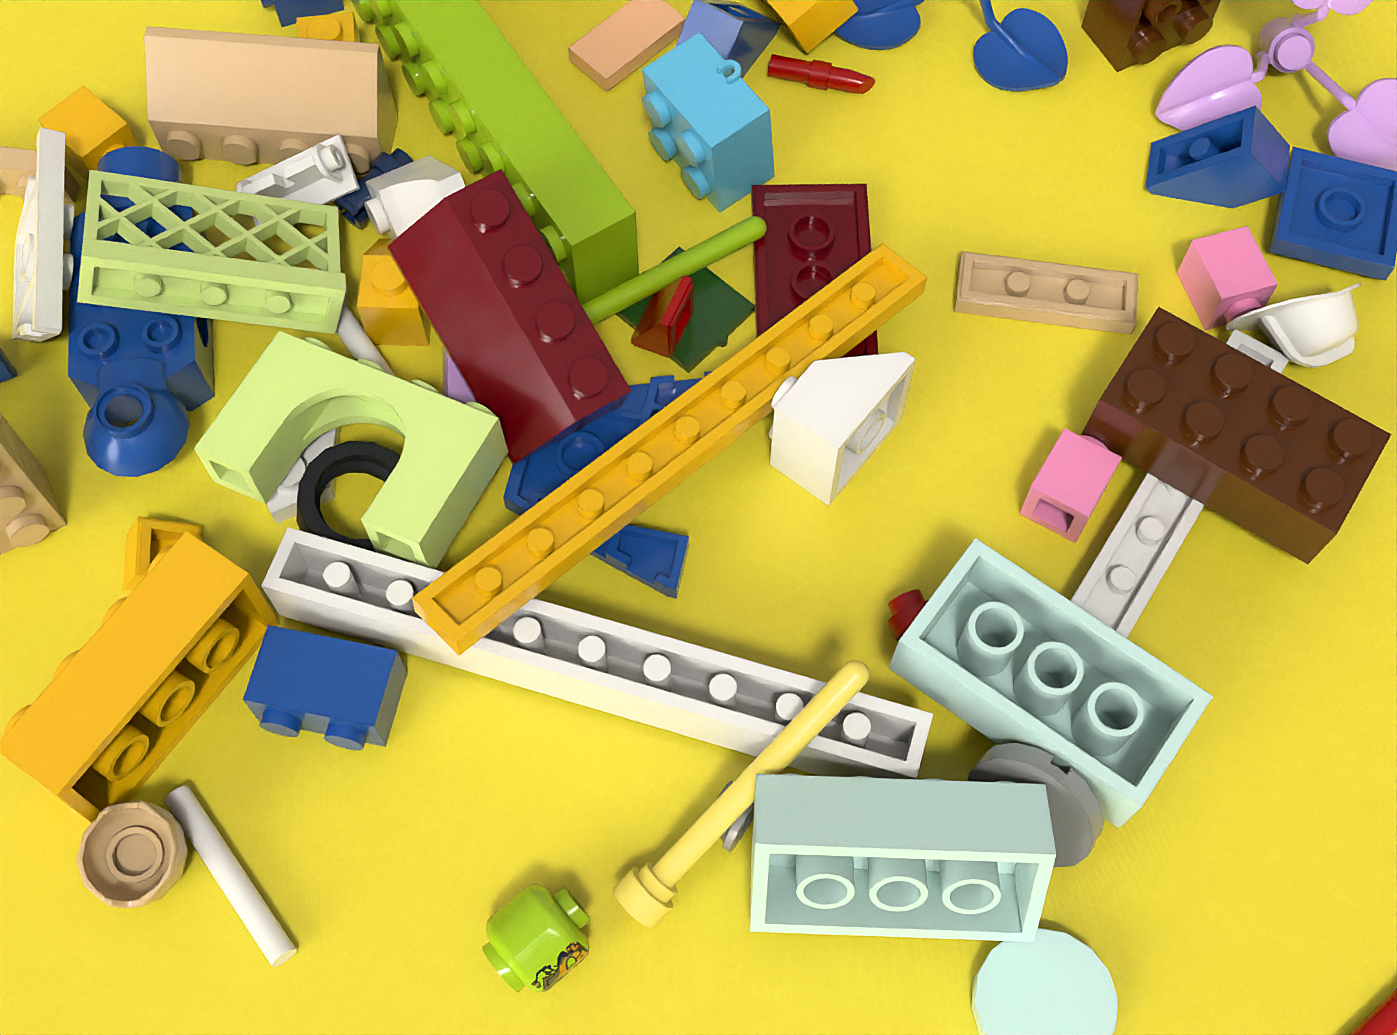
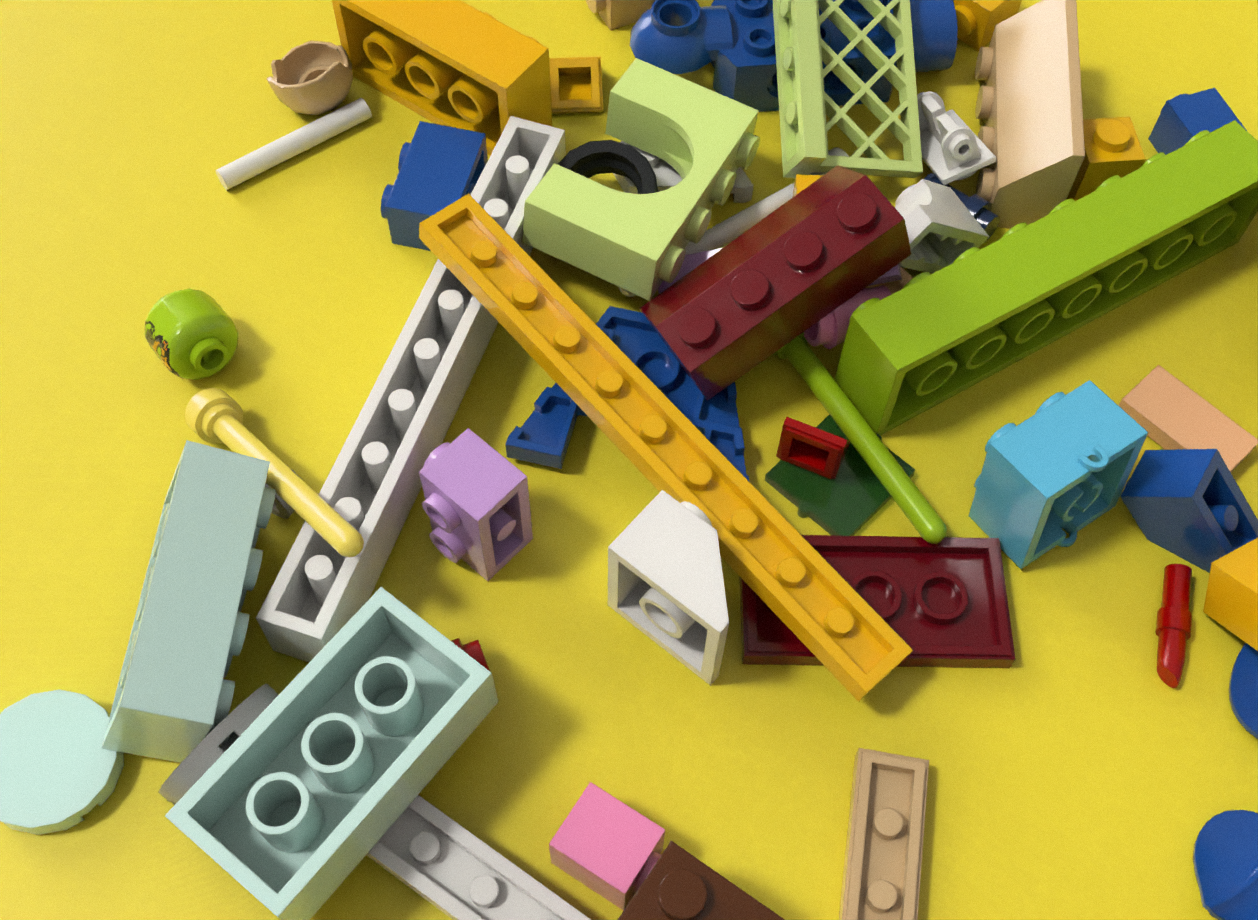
camera: 90 degrees right, 5 degrees down
none -> lavender brick [419,428,533,581]

